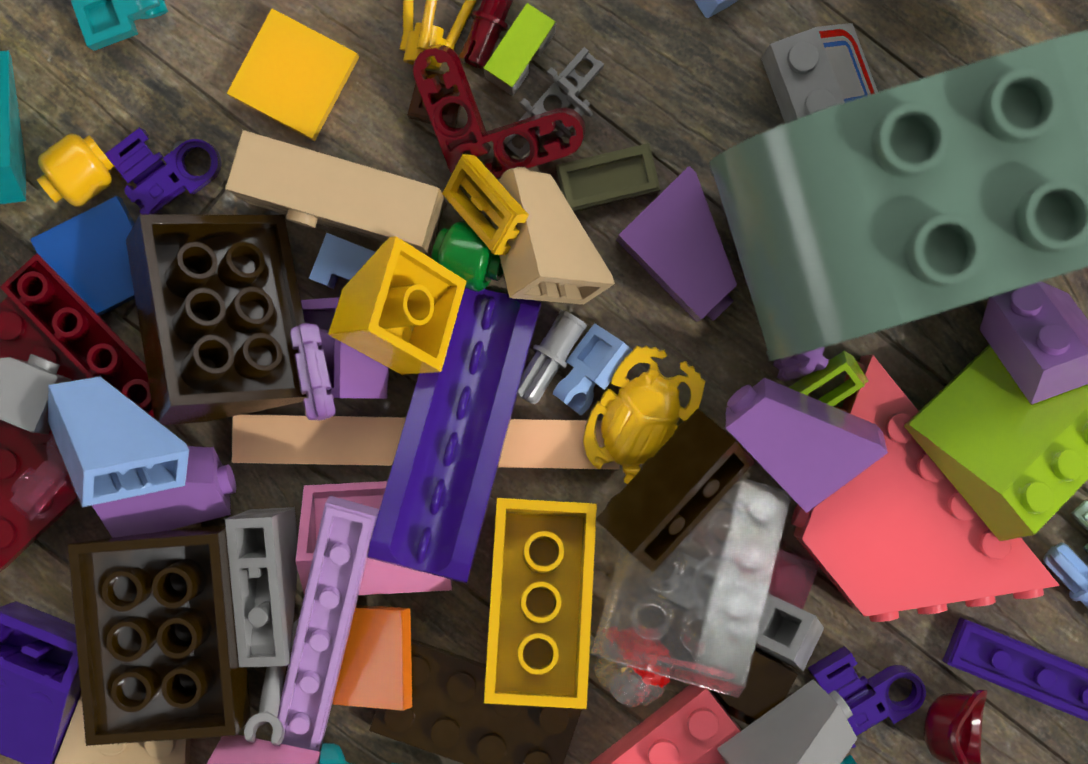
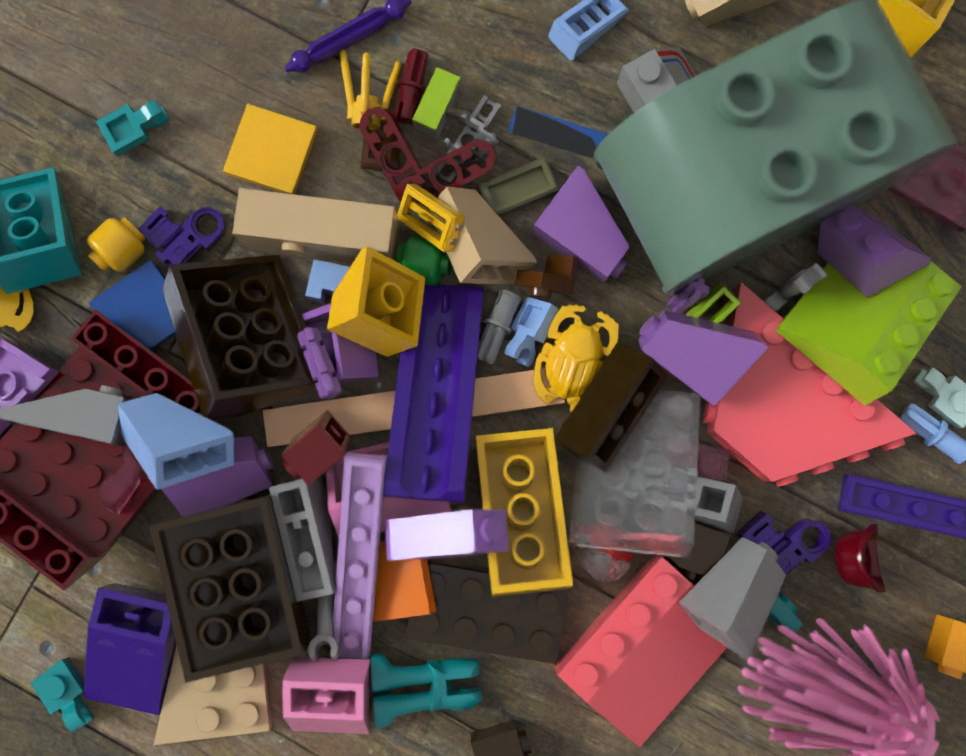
camera: 20 degrees left, 5 degrees down
none -> dark red brick [281,410,352,485]
none -> slope [385,510,509,561]
none -> black sticker [508,106,608,159]
none -> reddish brown bracket [515,254,578,298]
none -> light grey bar [763,263,827,312]

